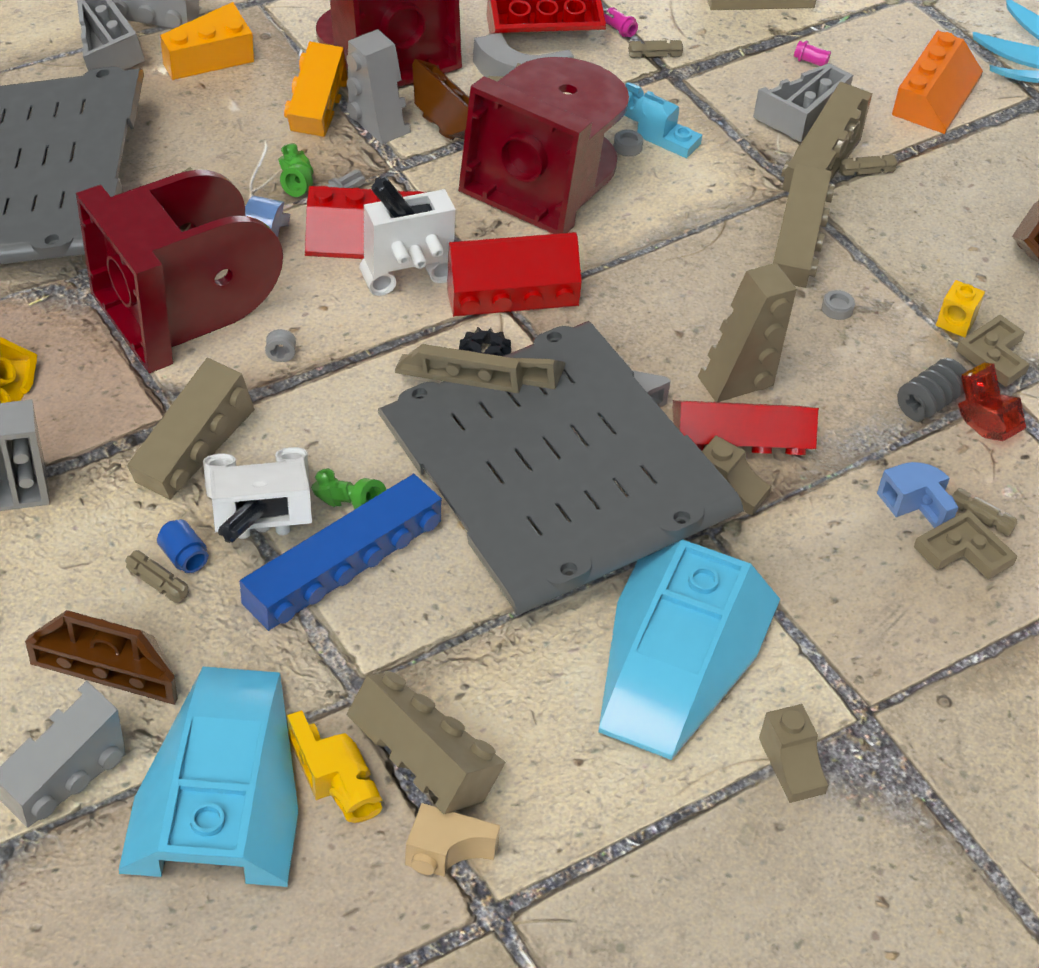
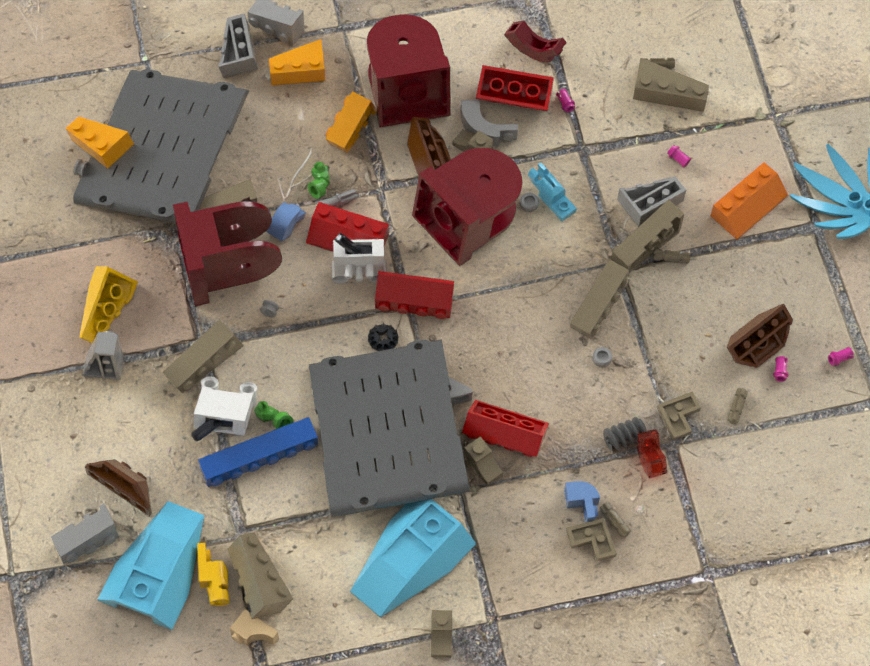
camera: 20 degrees right, 15 degrees up
dark tan axle [125,550,189,603] -> none
blue brick [157,519,208,573] -> none
light grey wedge [347,29,411,144] -> none
dark tan wedge [395,344,565,393] -> none
dark tan axle [628,40,683,58] -> none
dark tan wedge [698,263,797,402] -> none
yellow brick [936,280,985,338] -> none

